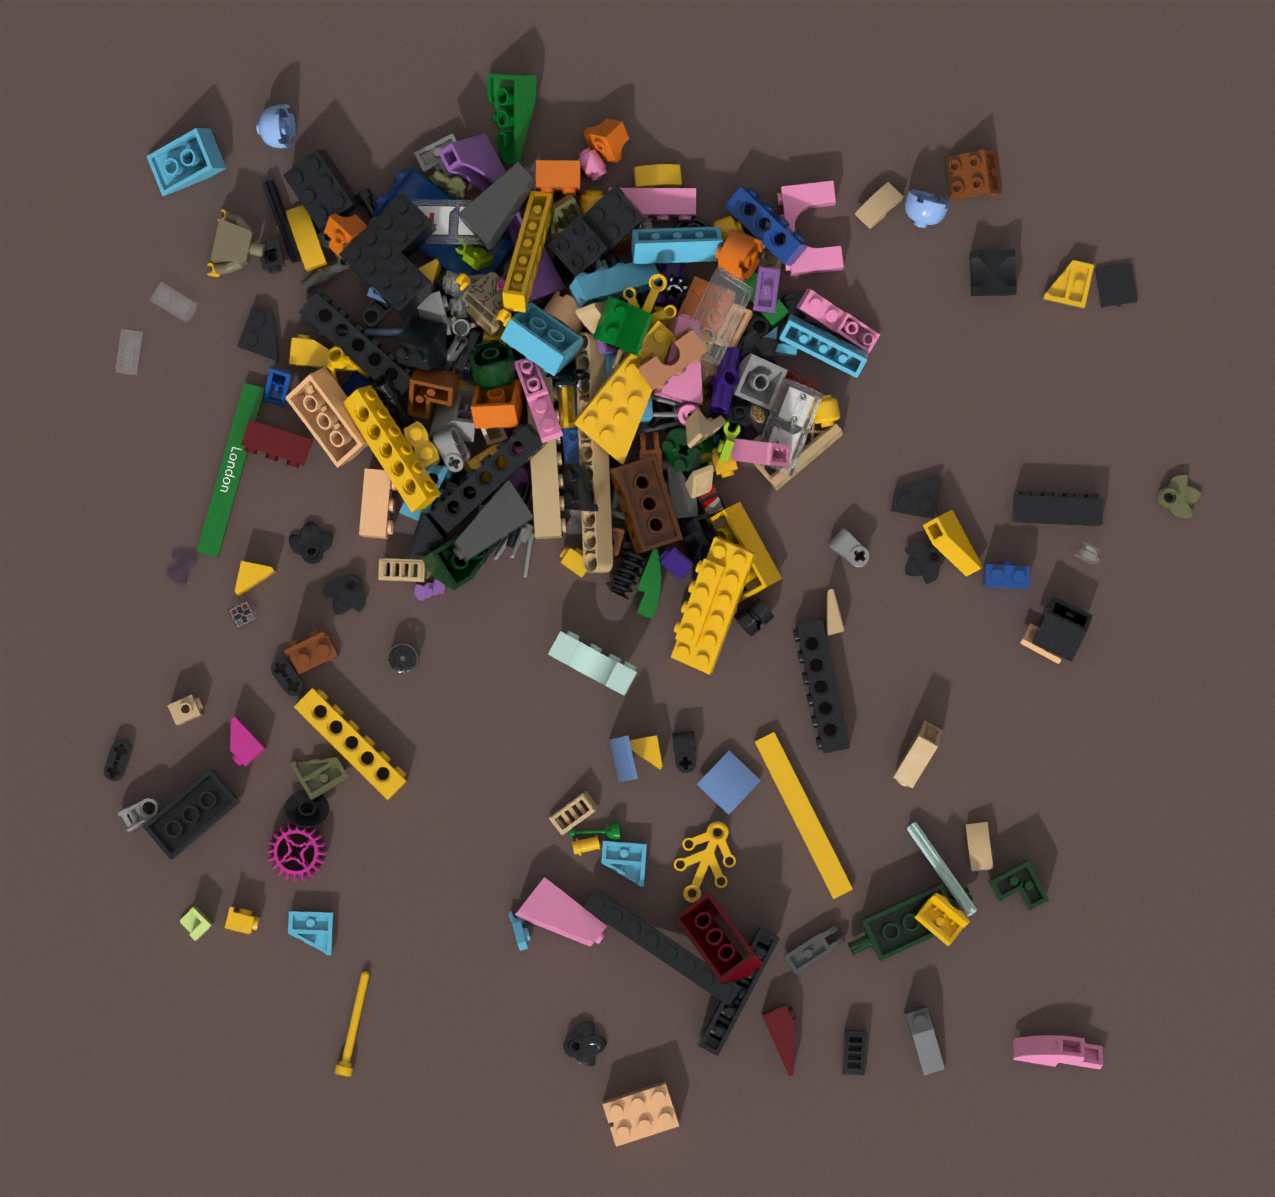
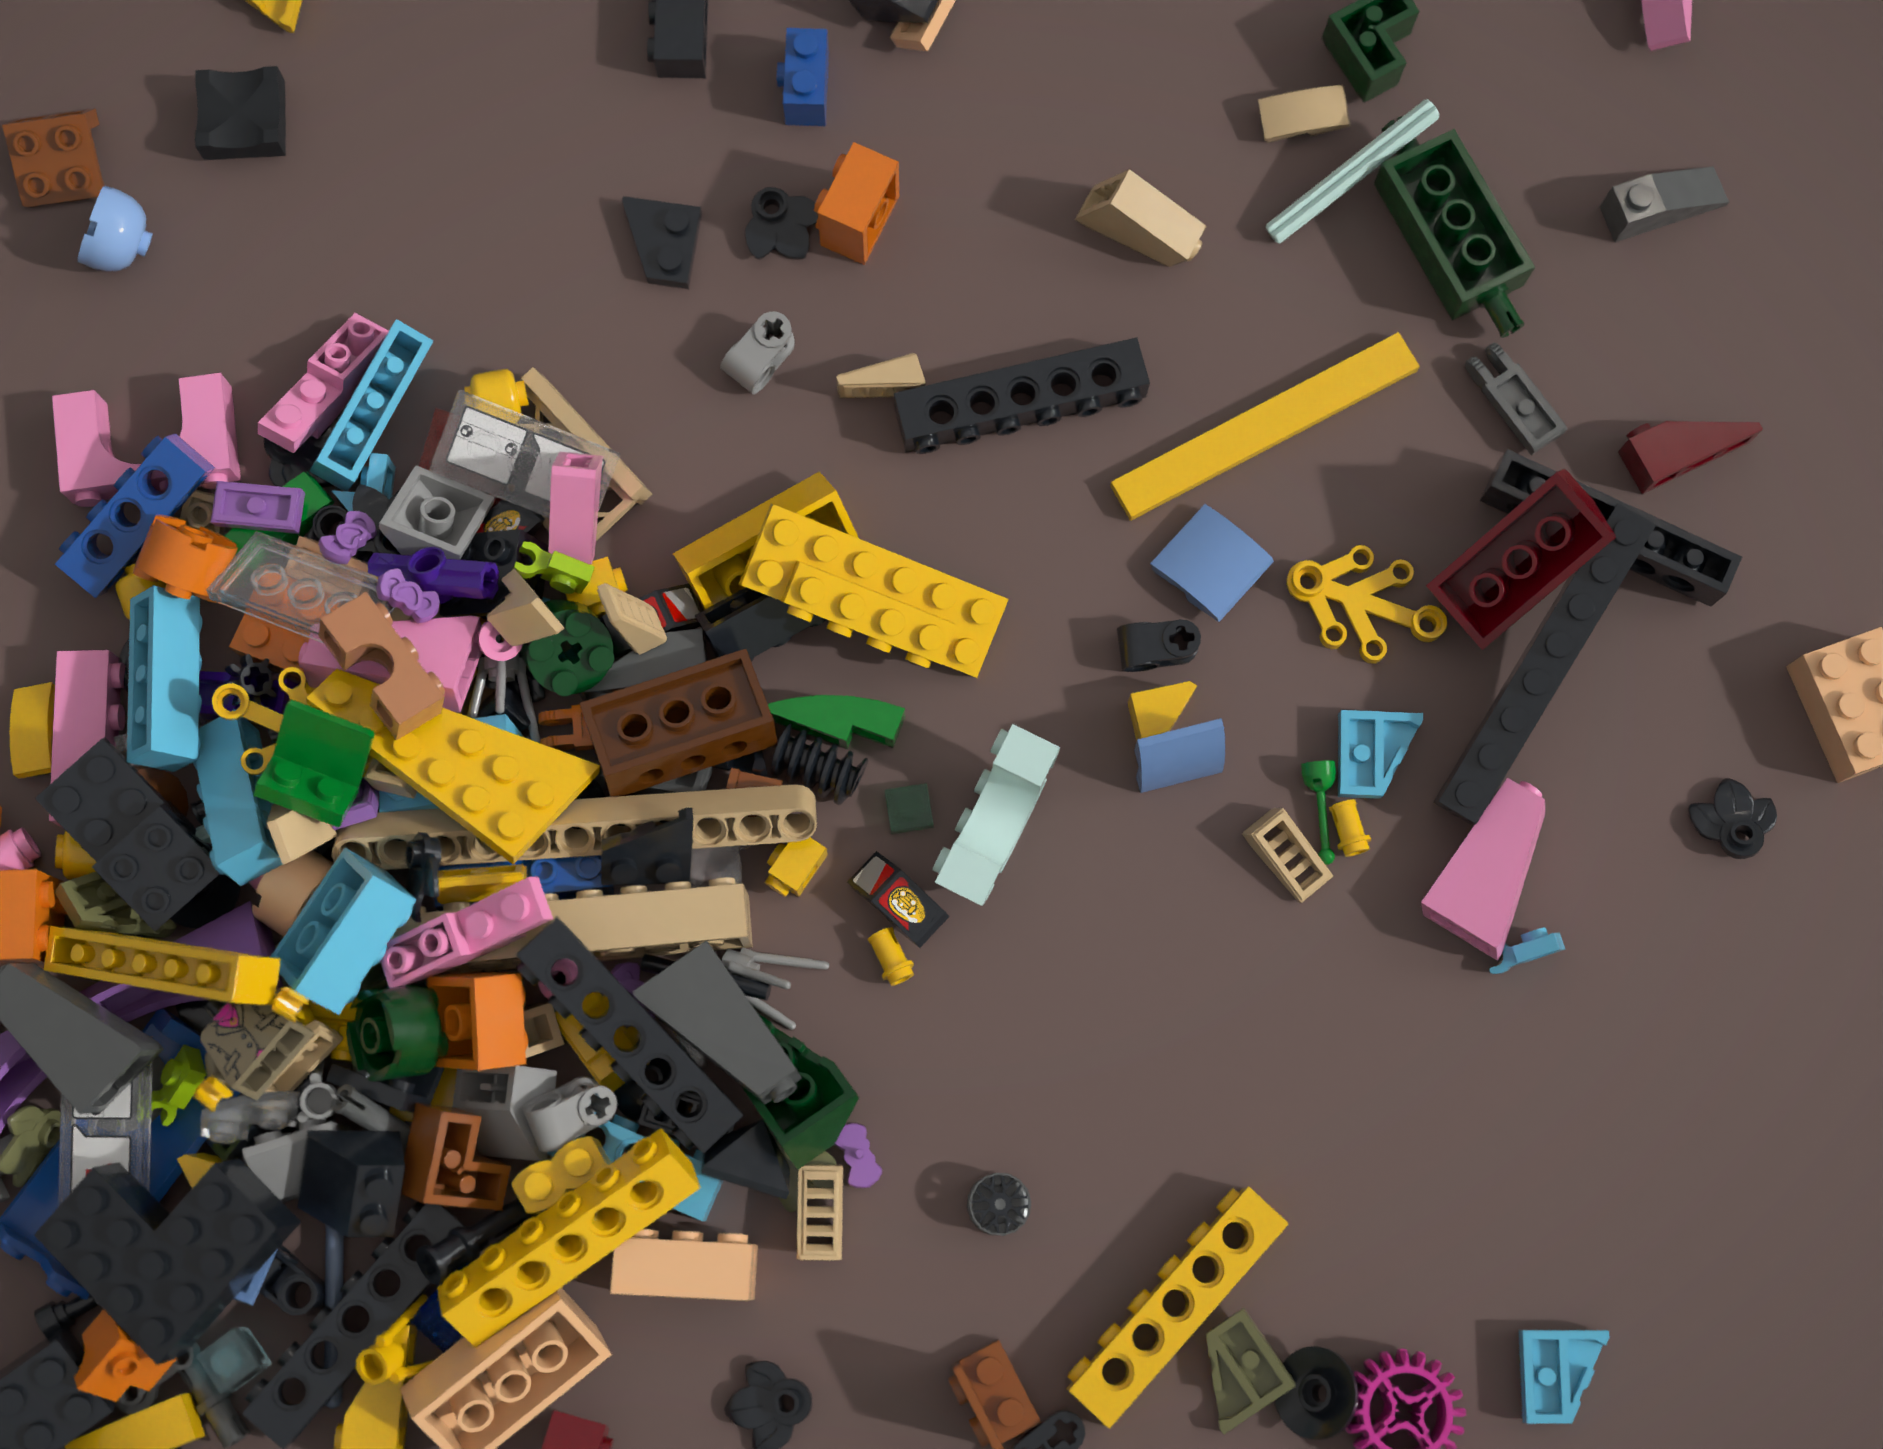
camera: 90 degrees left, 10 degrees down
black plate [323,574,366,615] -> none
yellow piece [334,971,370,1077] -> none
dark purple brick [659,547,694,581] -> none
black wheel [733,596,775,637] -> none
black slope [842,1030,867,1075] -> none
tan slope [855,182,904,229] -> none
yellow bracket [914,893,970,946] -> none
yellow slope [923,510,983,576] -> none
none -> clear light blue brick [195,1327,273,1394]
none -> medium lavender piece [318,511,377,564]
none -> medium lavender piece [376,568,440,623]
none -> orange brick [814,142,899,265]
none -> slope [847,851,950,948]
none -> yellow pin [868,927,914,986]
none -> clear green plate [885,783,934,834]

